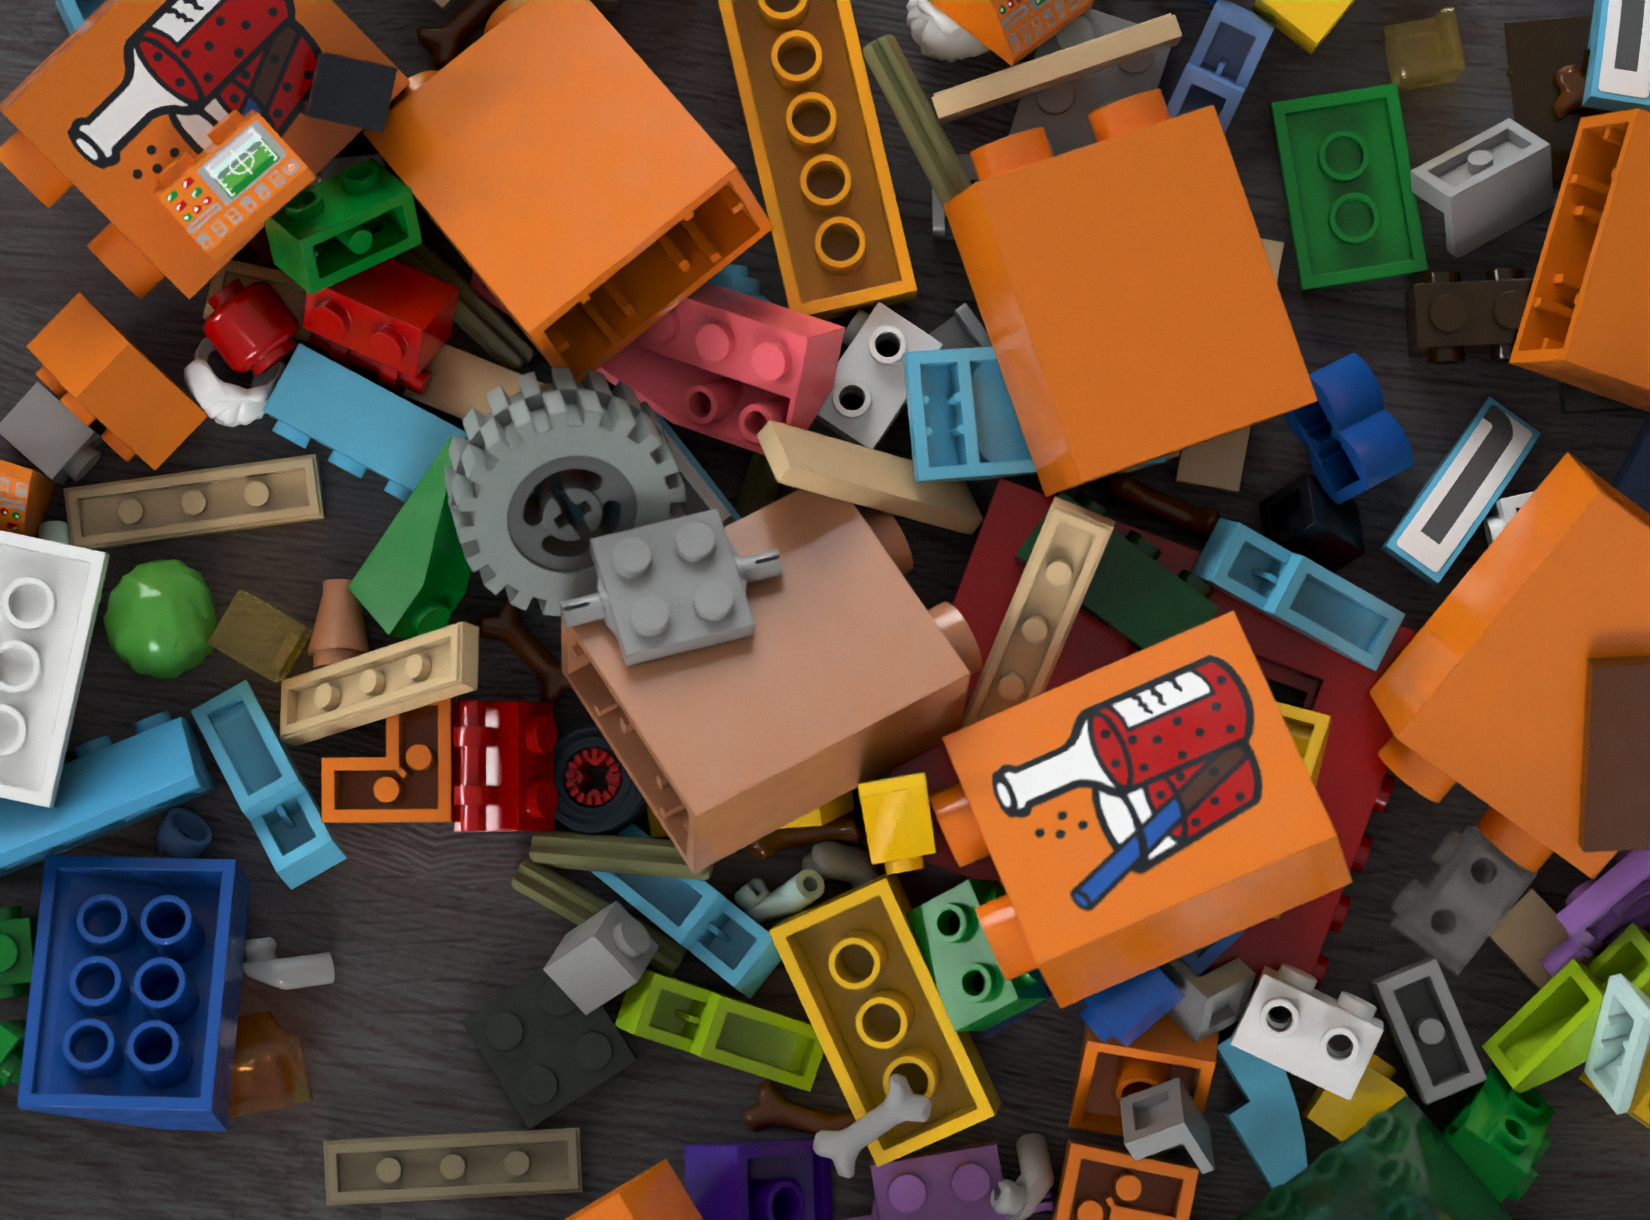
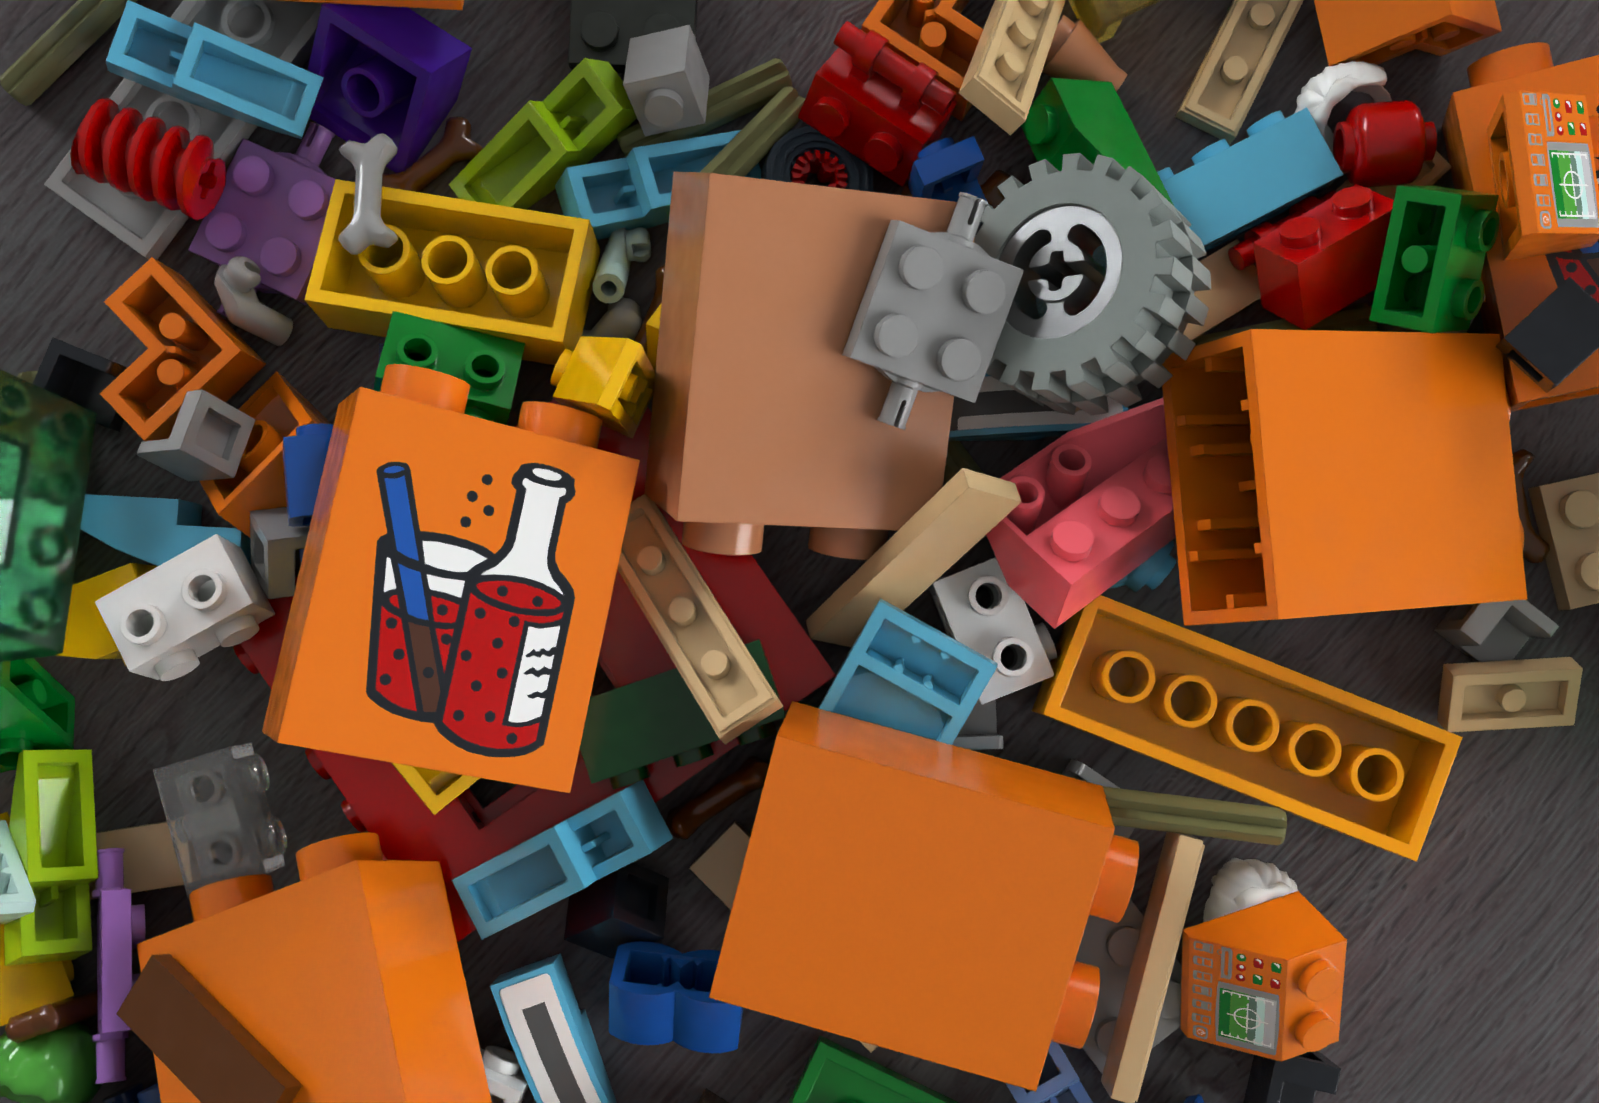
camera: 115 degrees right, 0 degrees up
light grey brick [1368,958,1487,1104] -> none
none -> blue bracket [908,136,987,202]

